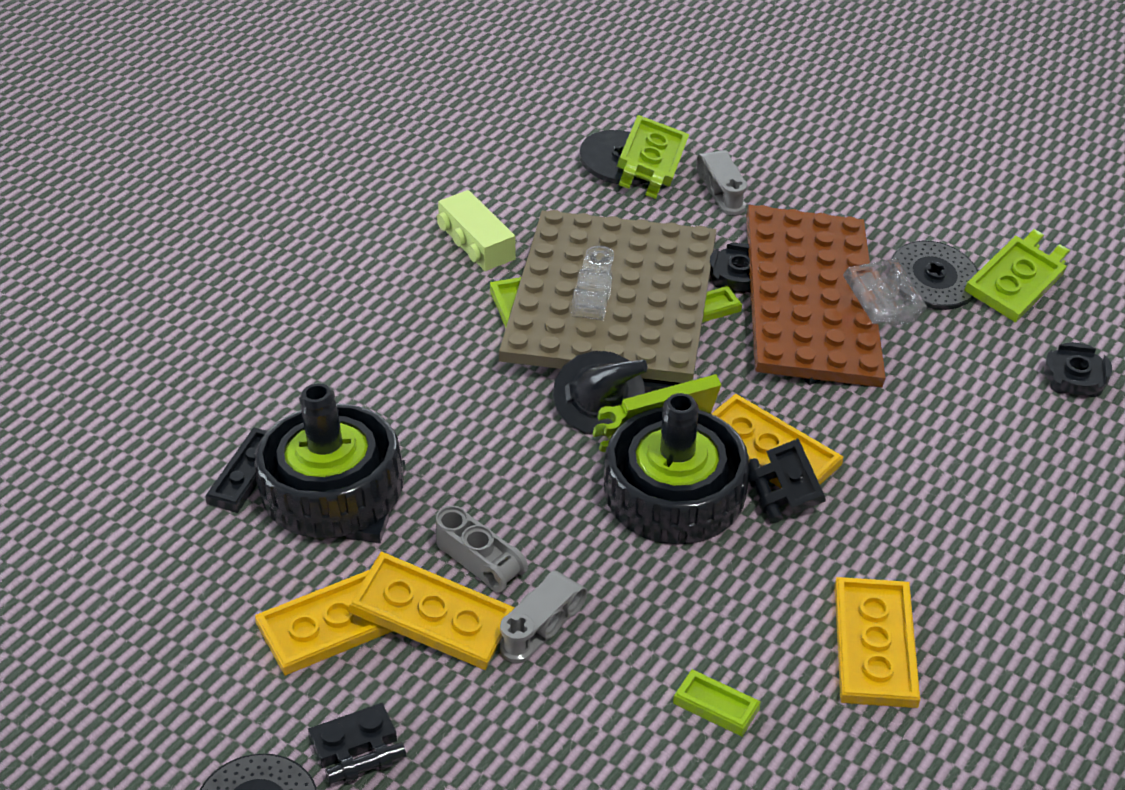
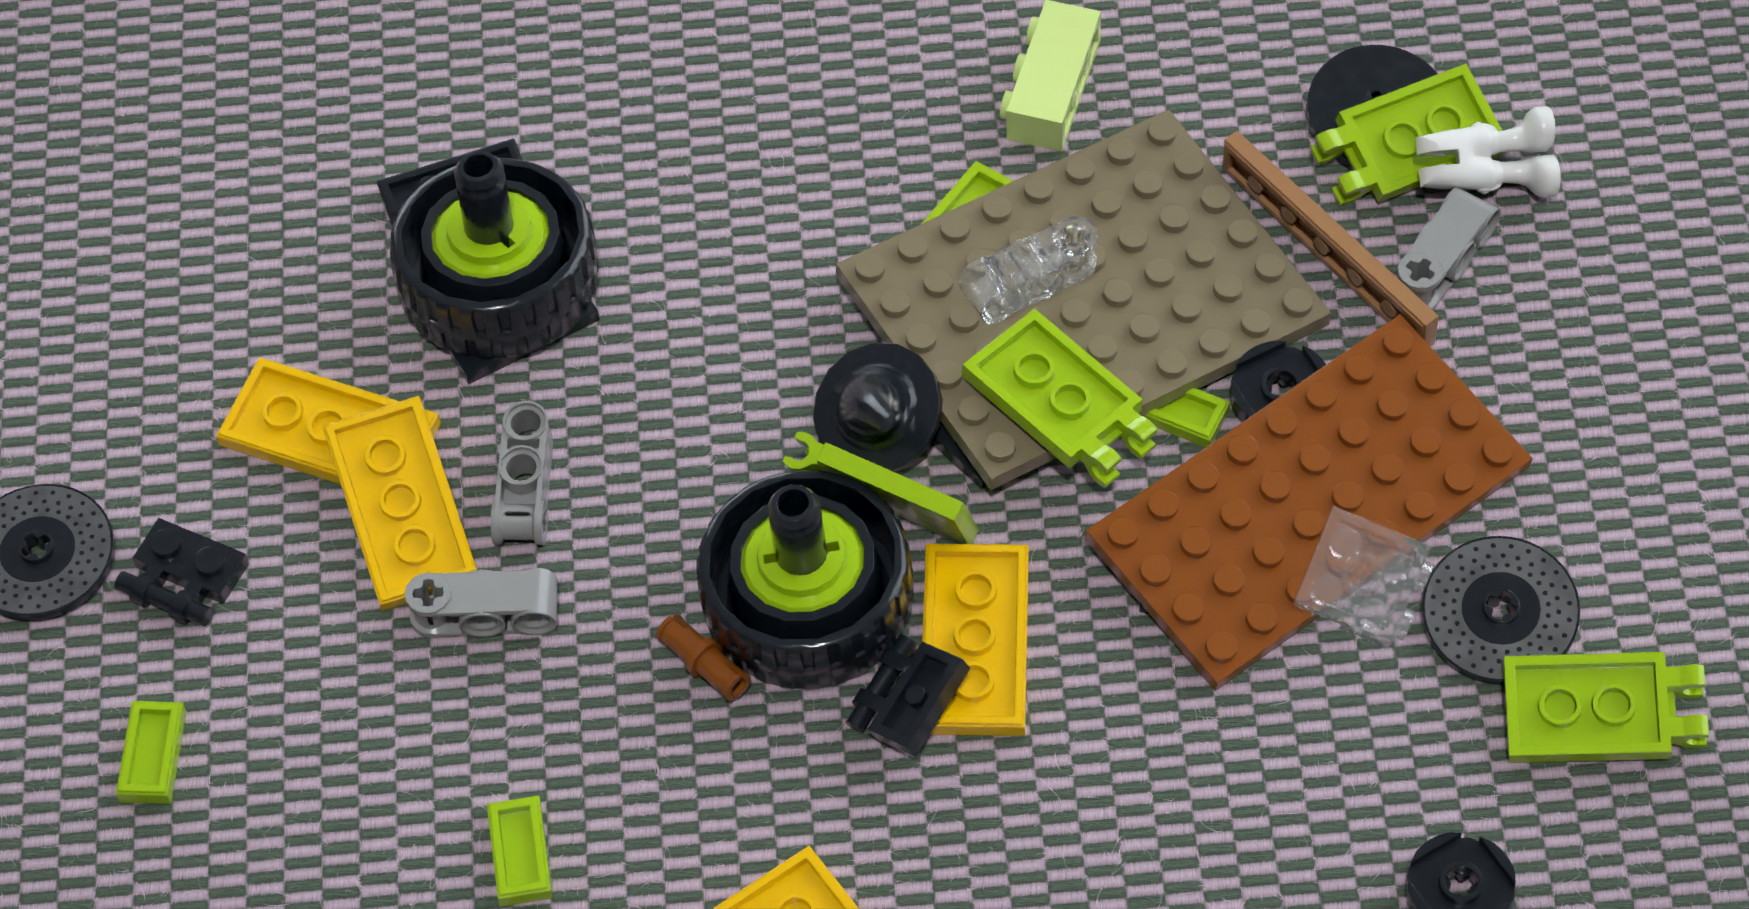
camera: 55 degrees right, 15 degrees up
none -> dark orange pin [656,613,751,701]
none -> lime tile [962,308,1158,488]
none -> medium nougat tile [1223,131,1439,347]
none -> white piece [1415,106,1561,198]

